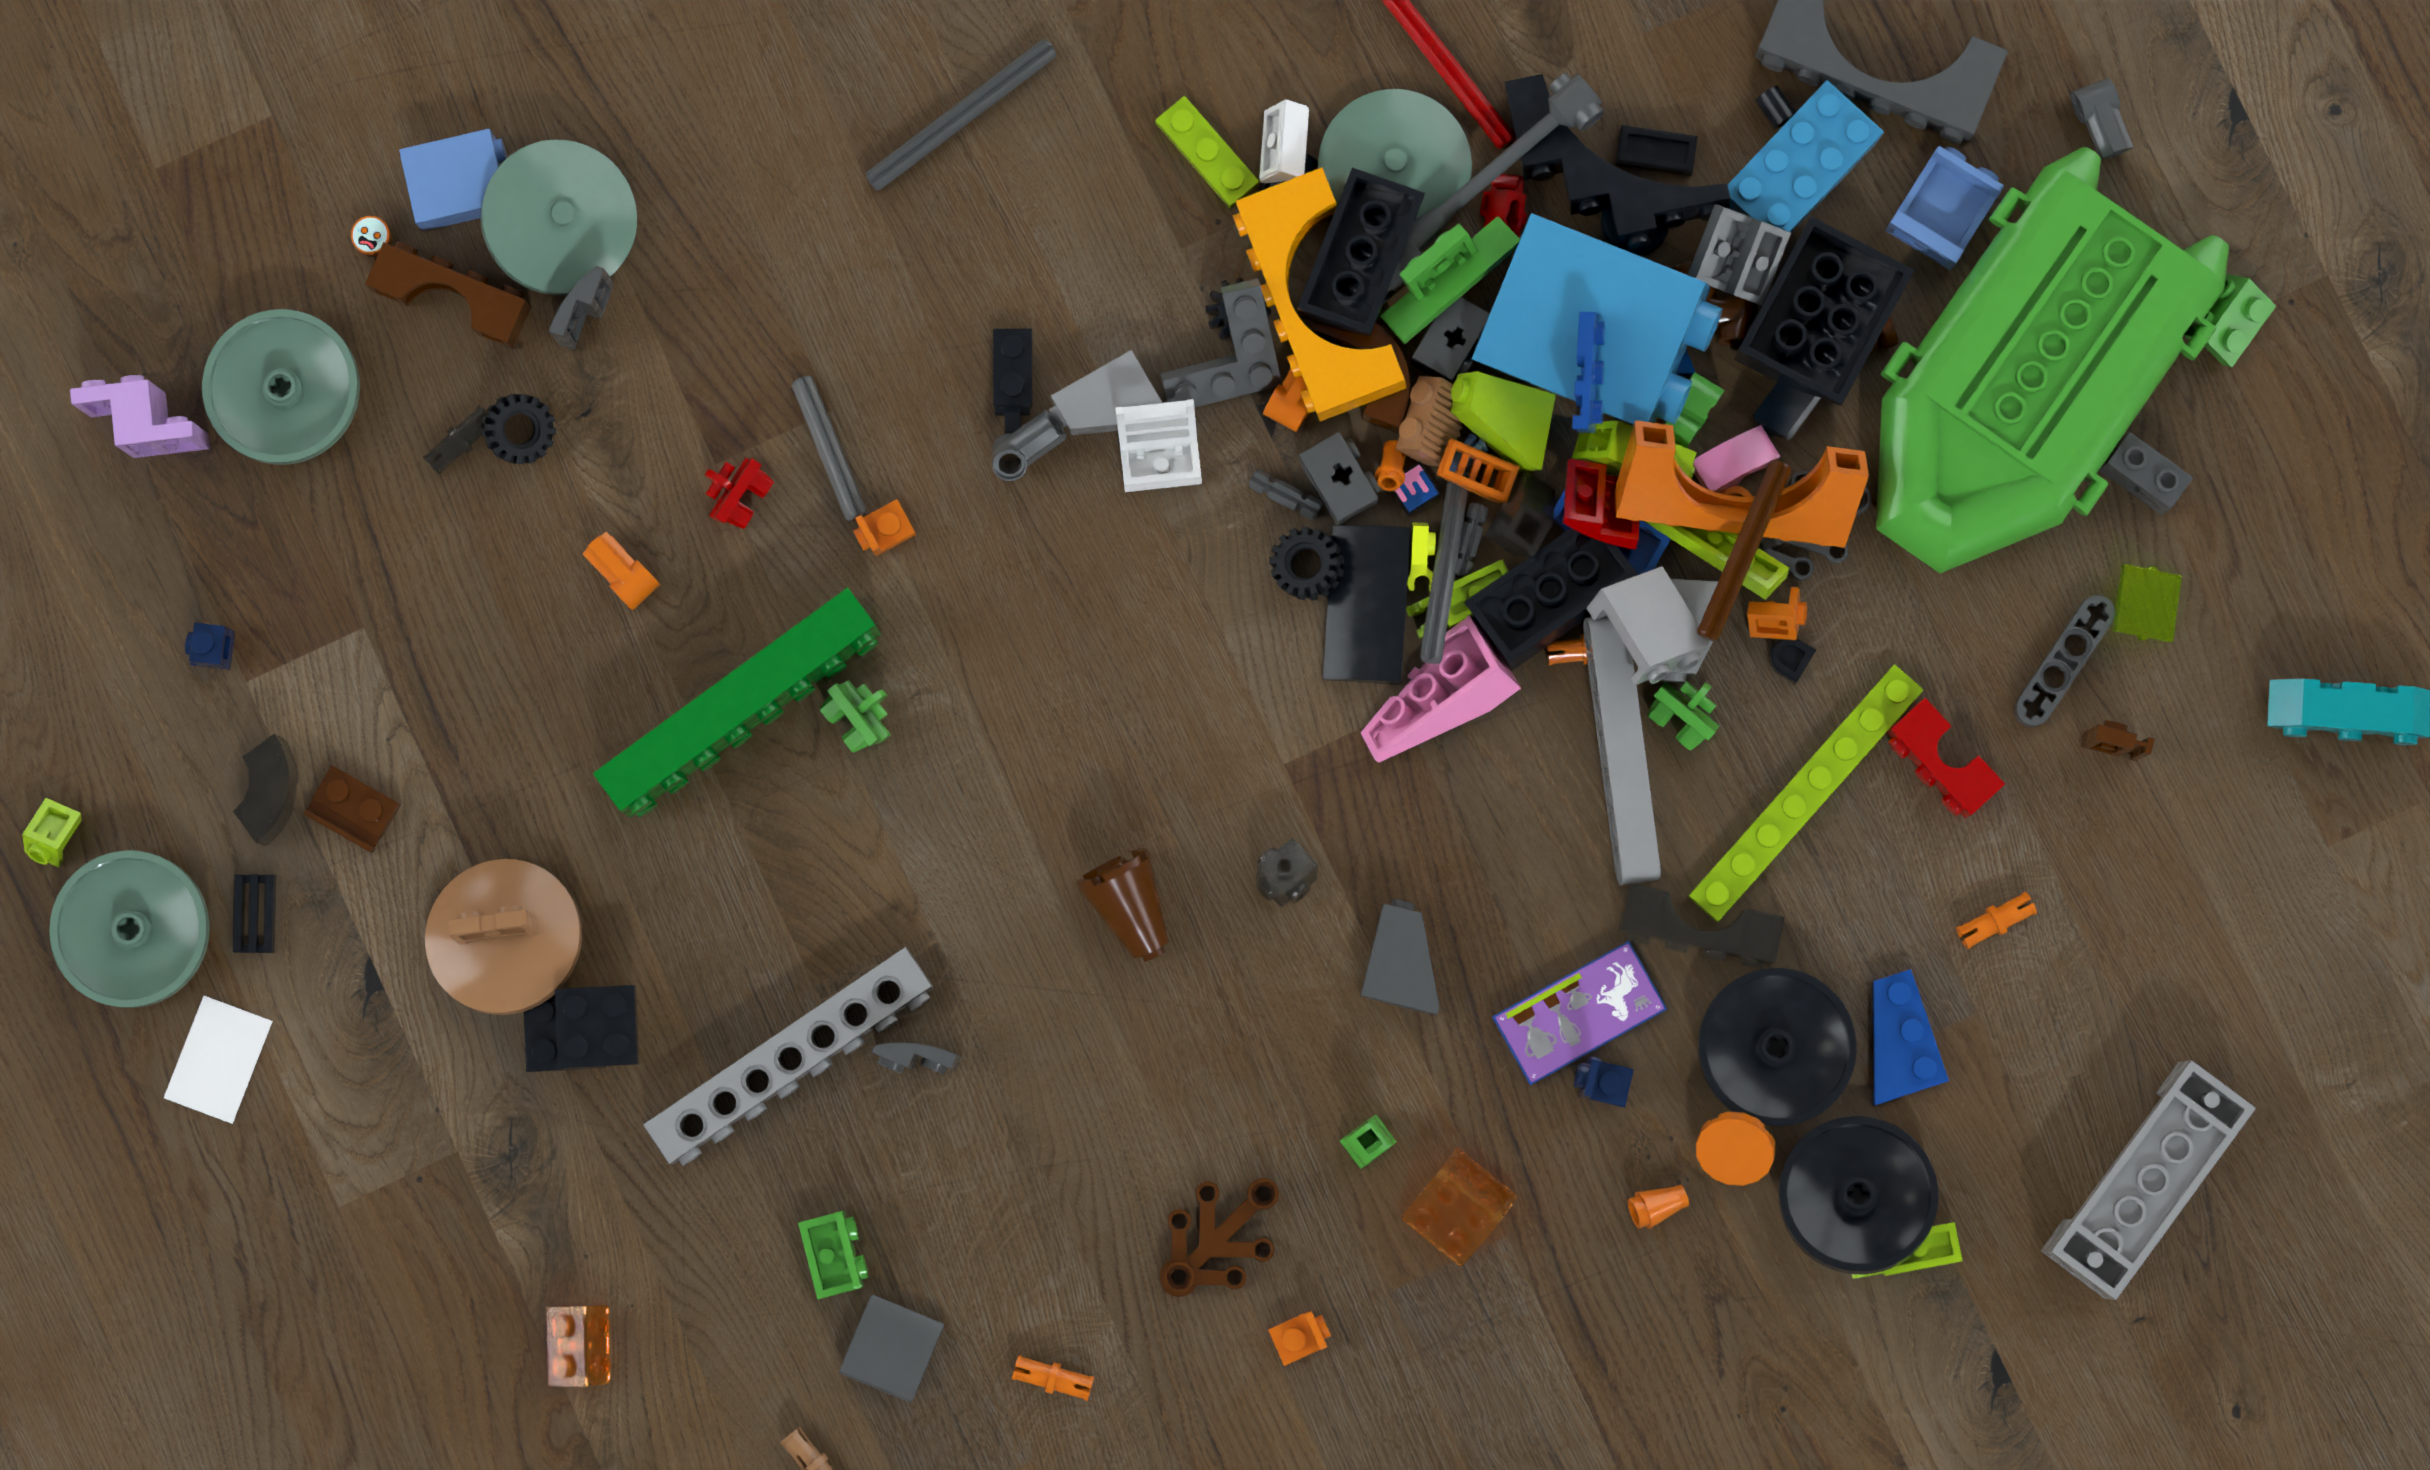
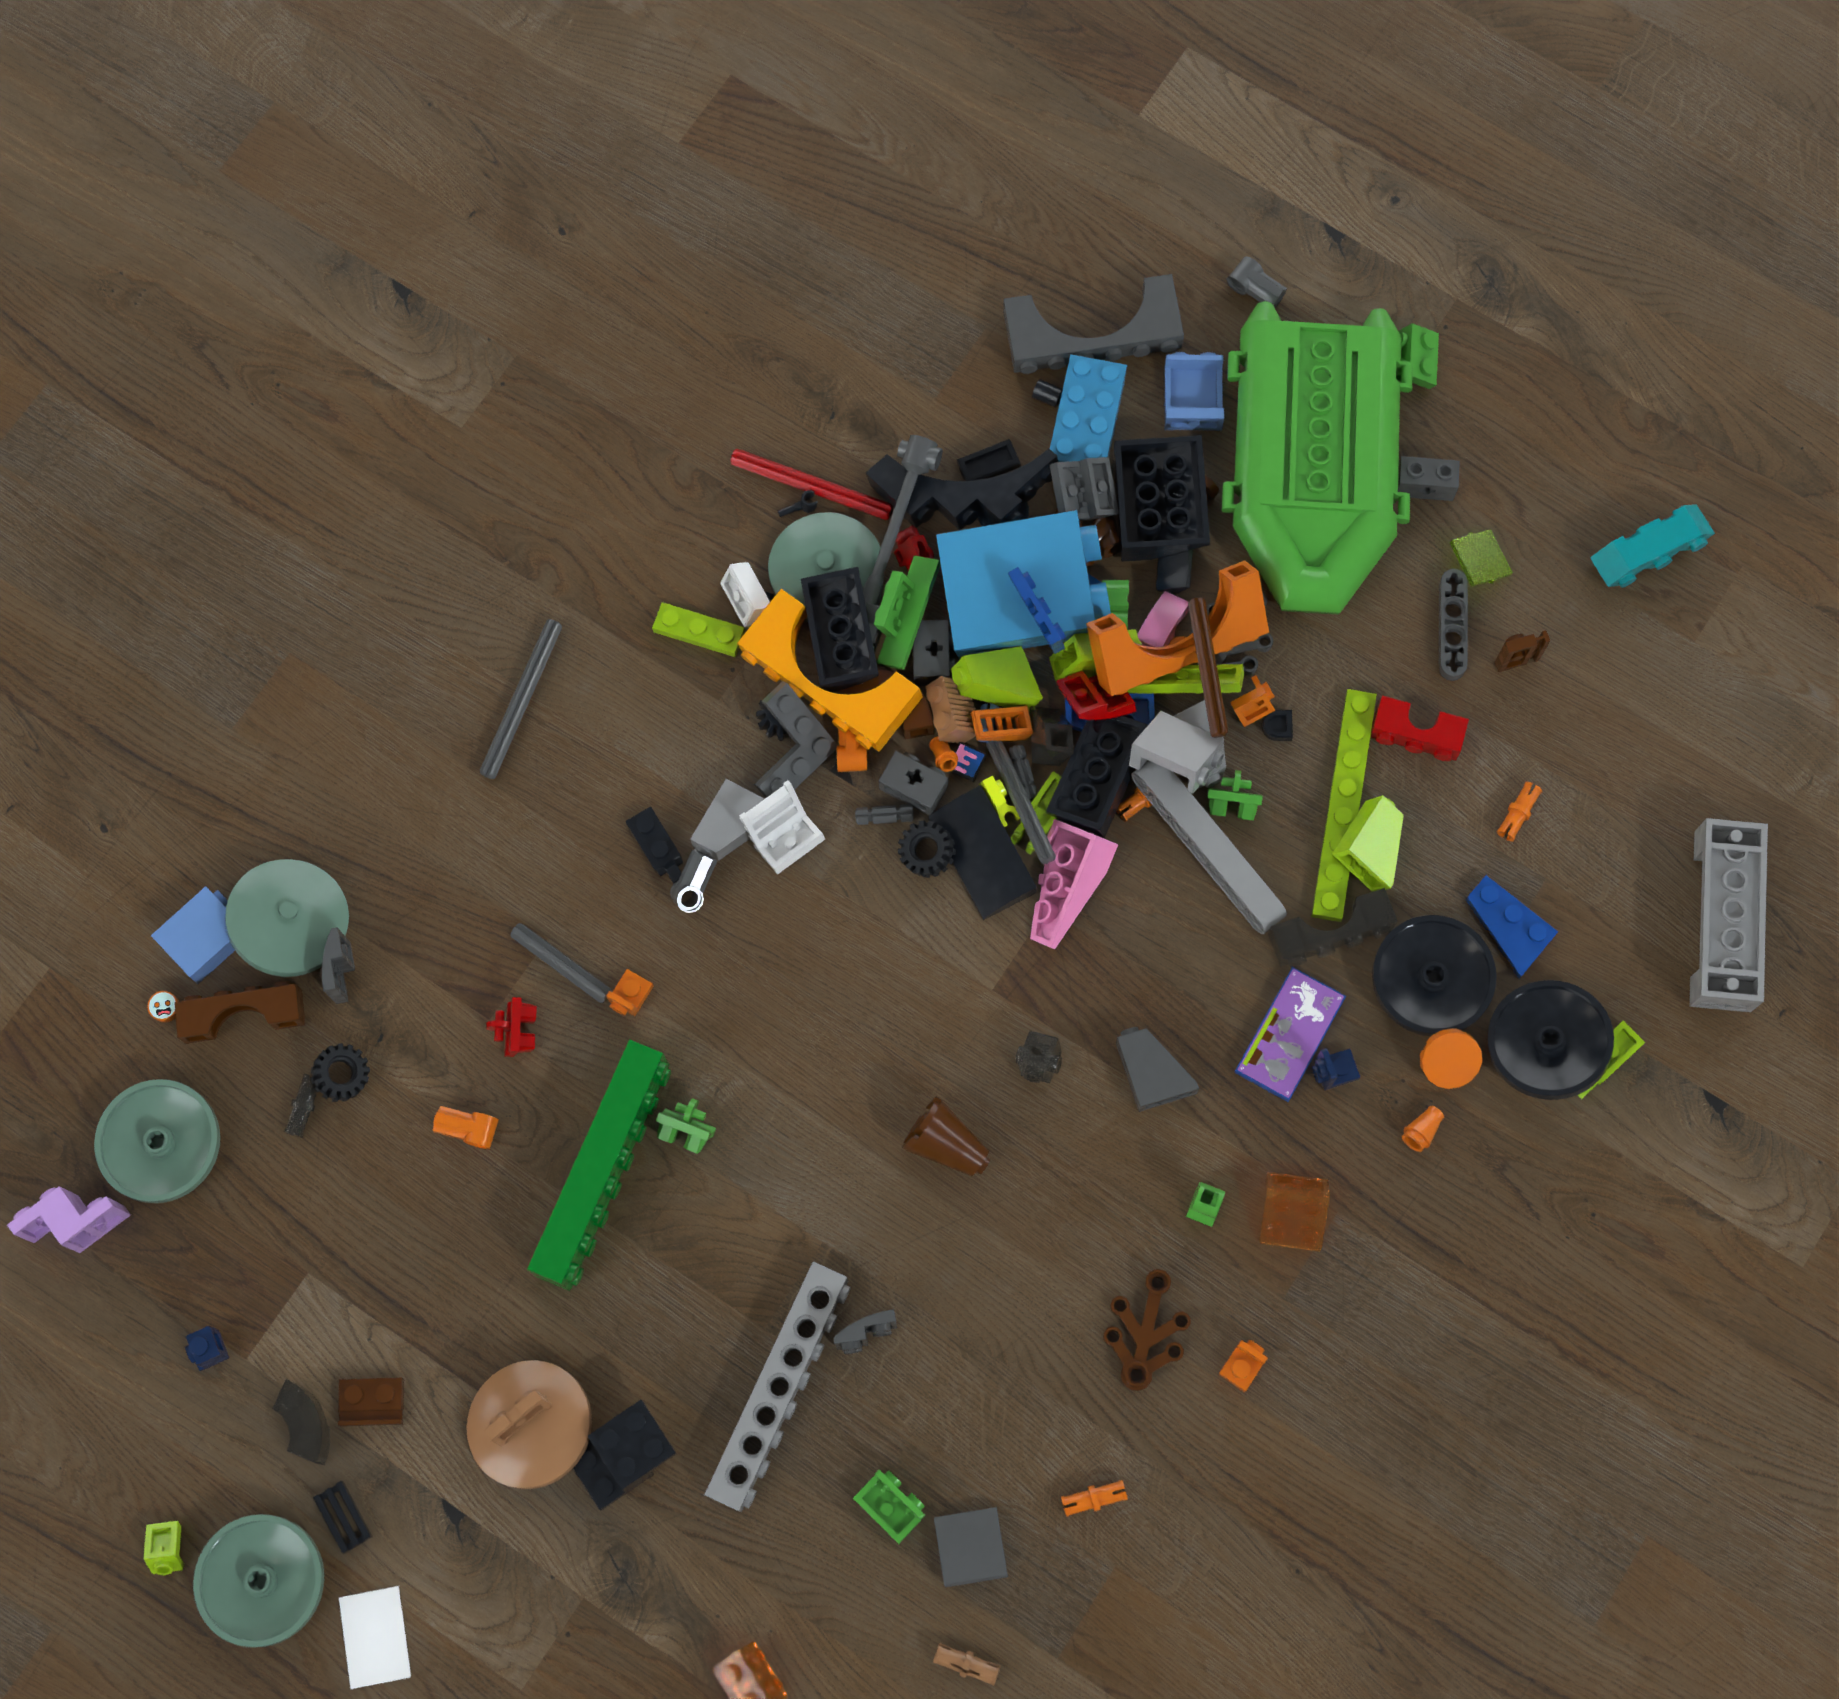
camera: 30 degrees left, 10 degrees down
none -> black hand [778,490,818,517]
none -> lime slope [1332,795,1404,893]

